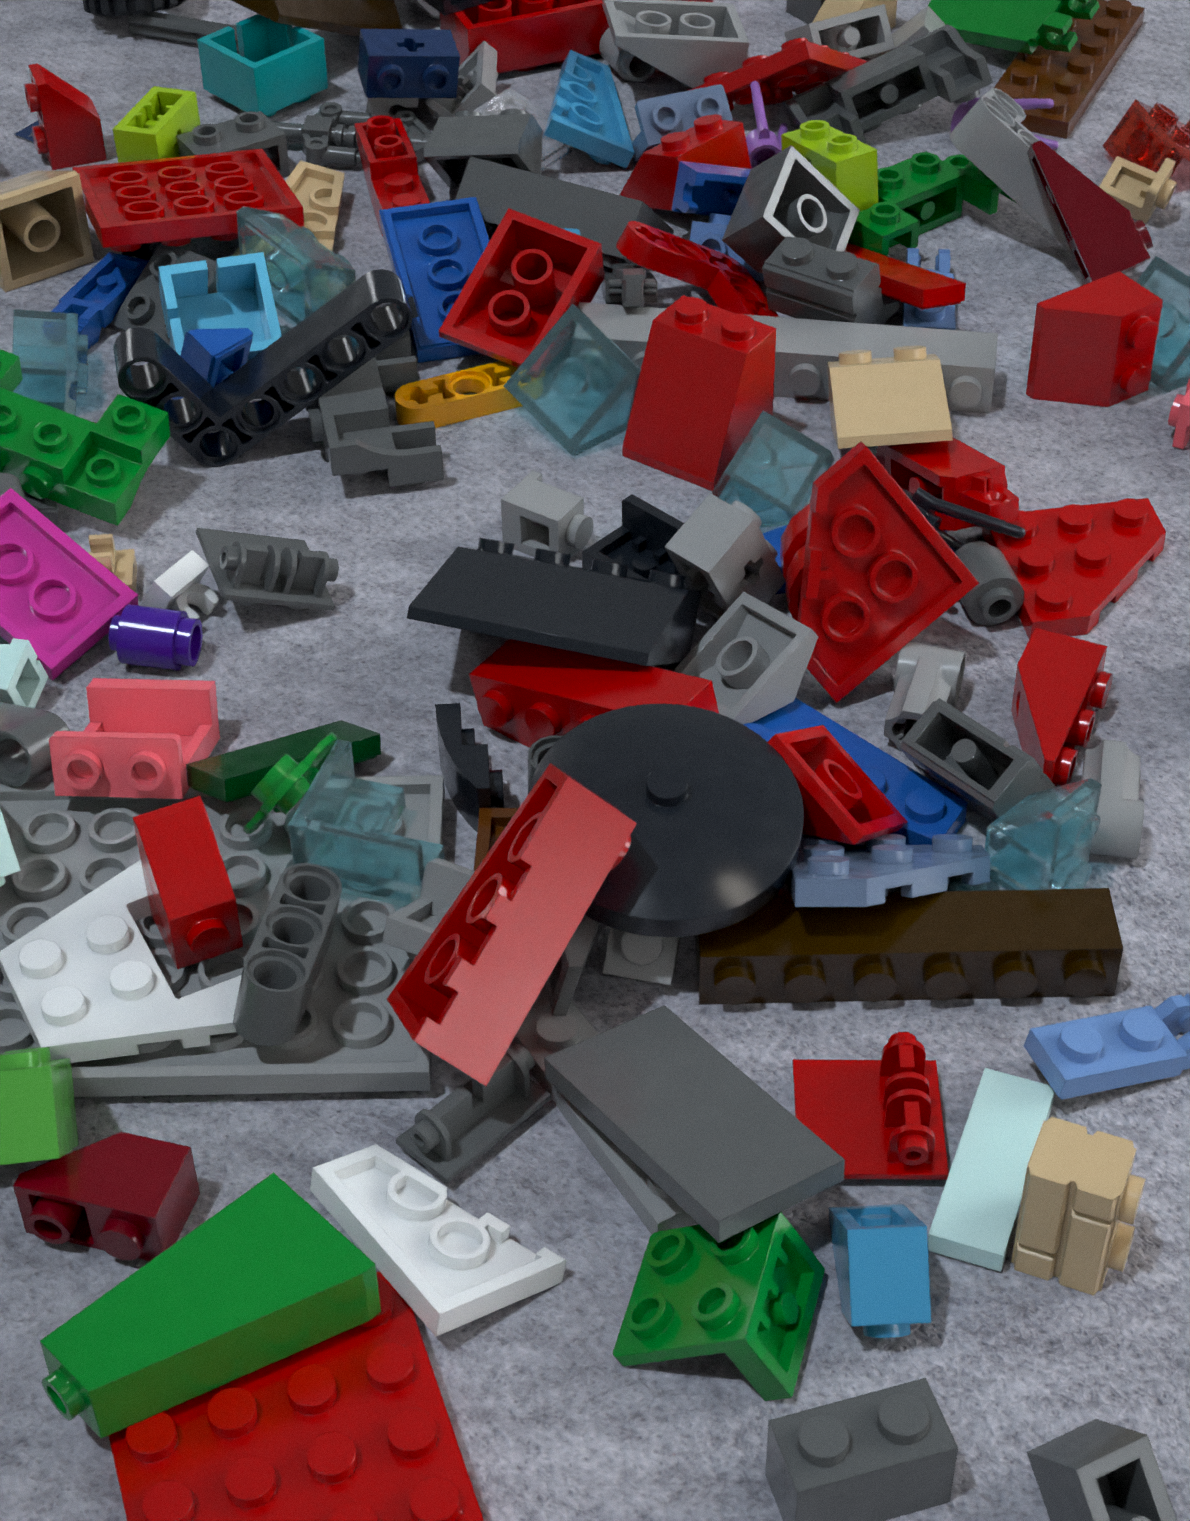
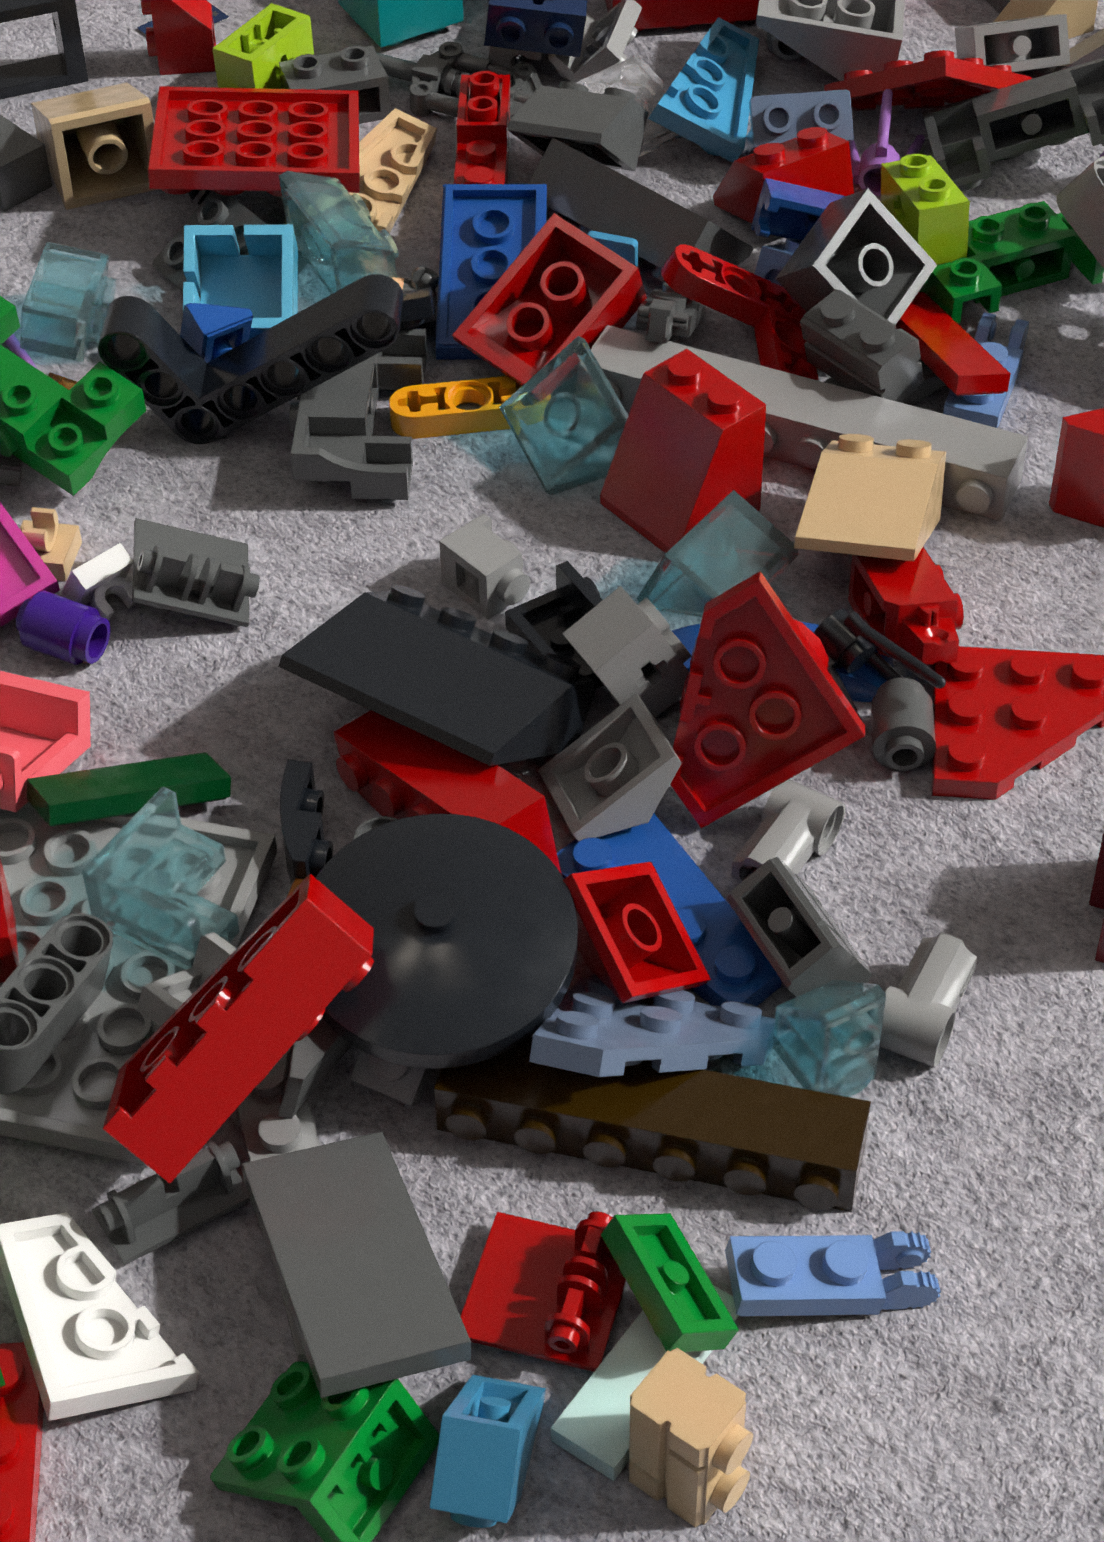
camera: 15 degrees right, 5 degrees up
blue hinge [42,252,149,351] -> none
green plate [243,732,337,834] -> none
red slope [1011,627,1113,809] -> none
none -> green plate [601,1213,739,1352]

